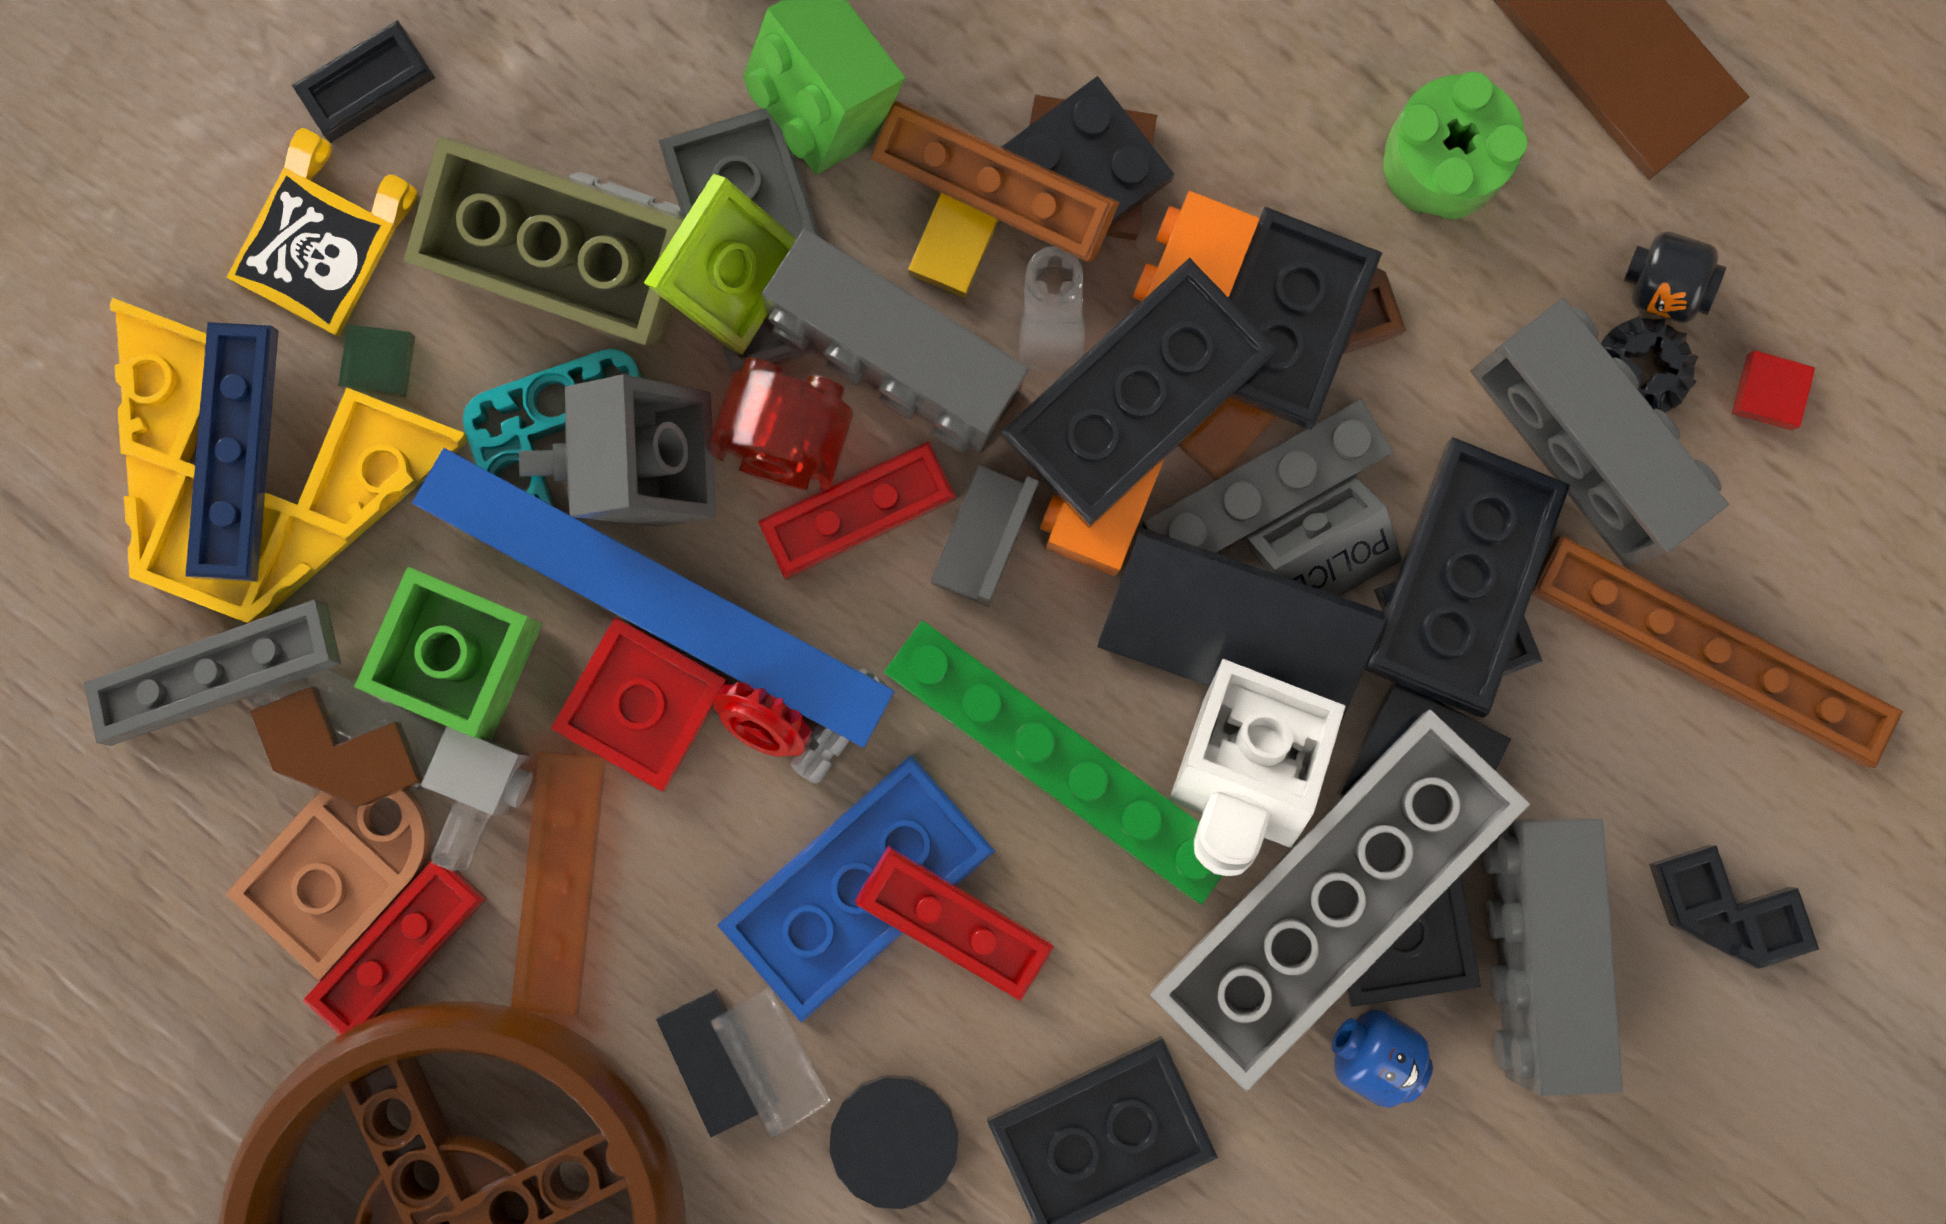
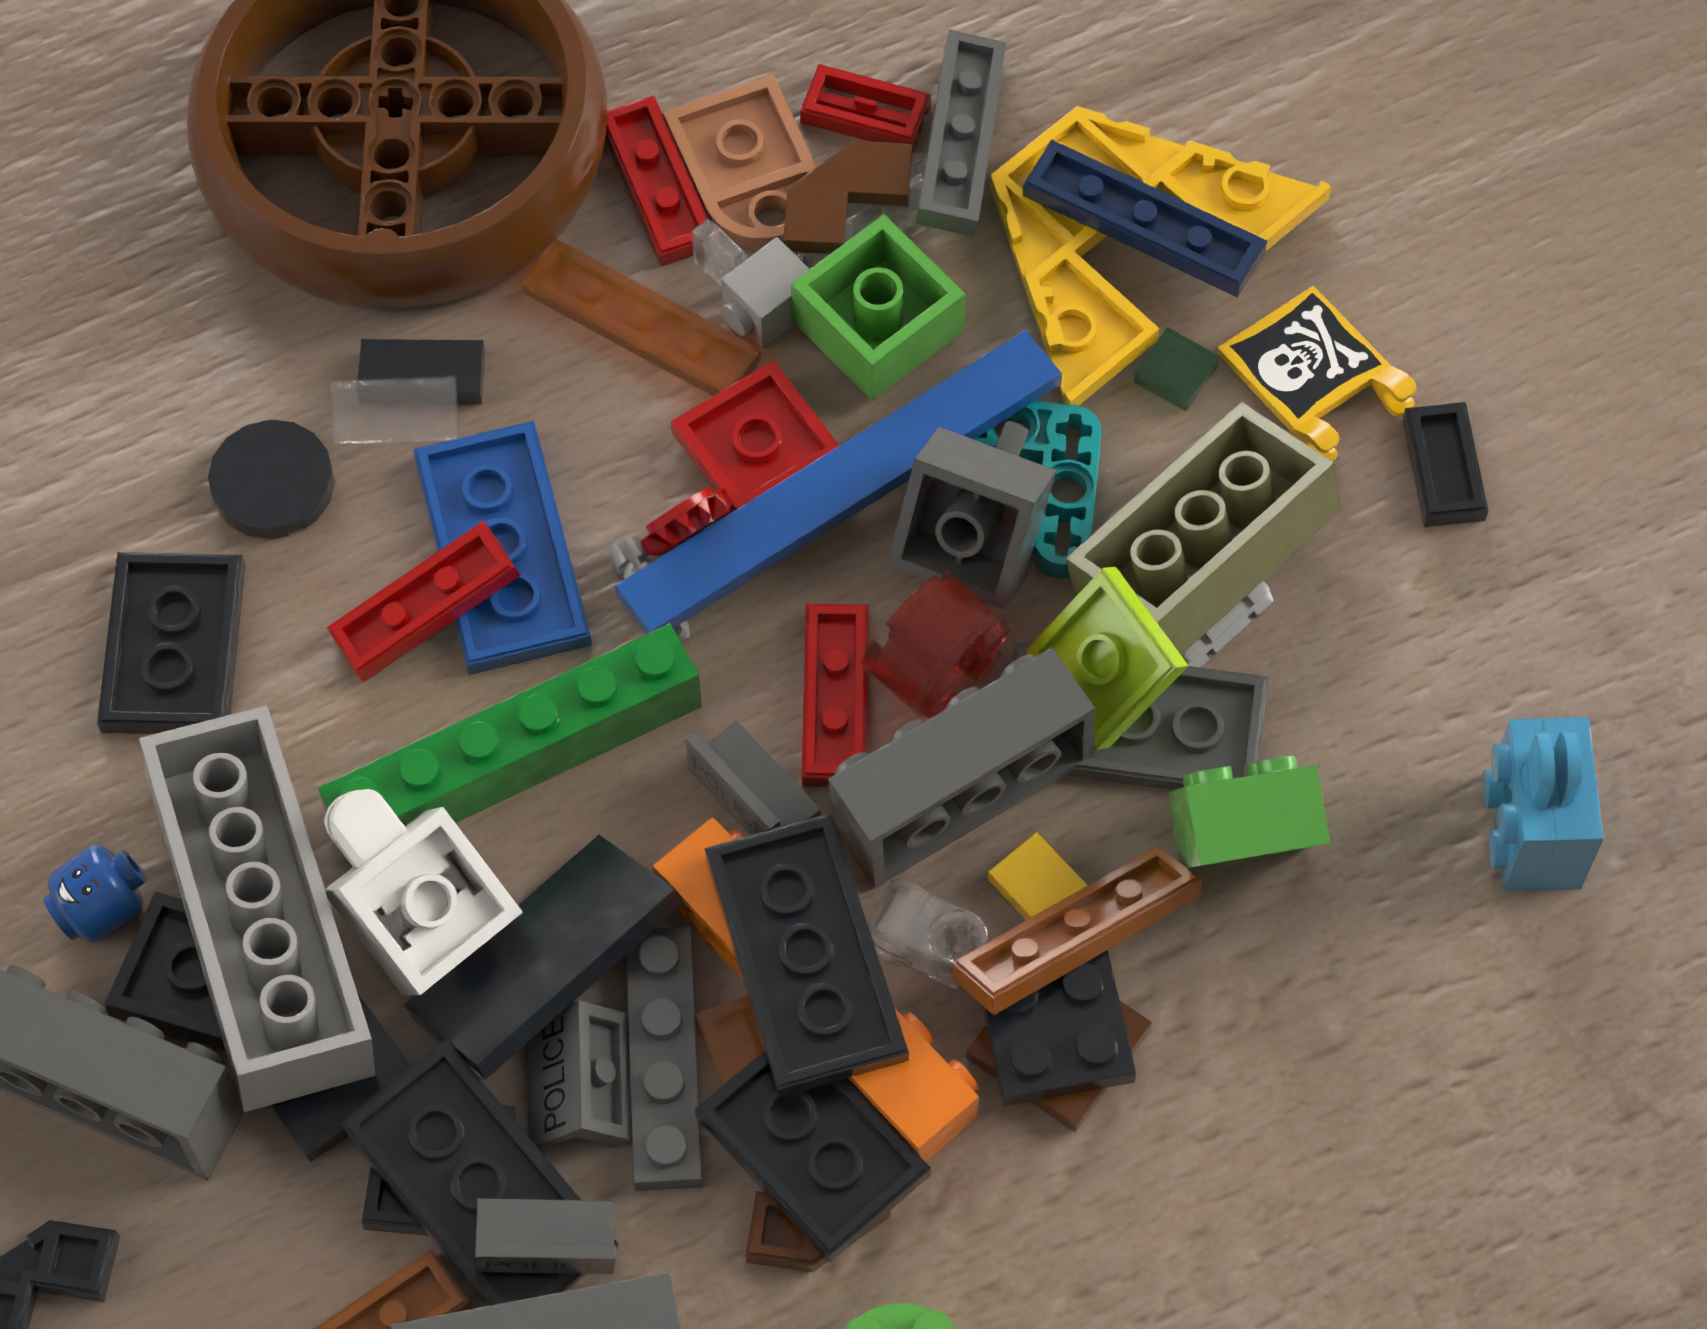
camera: 120 degrees right, 20 degrees down
none -> dark grey panel [475,1198,616,1274]
none -> red tile [800,64,931,153]

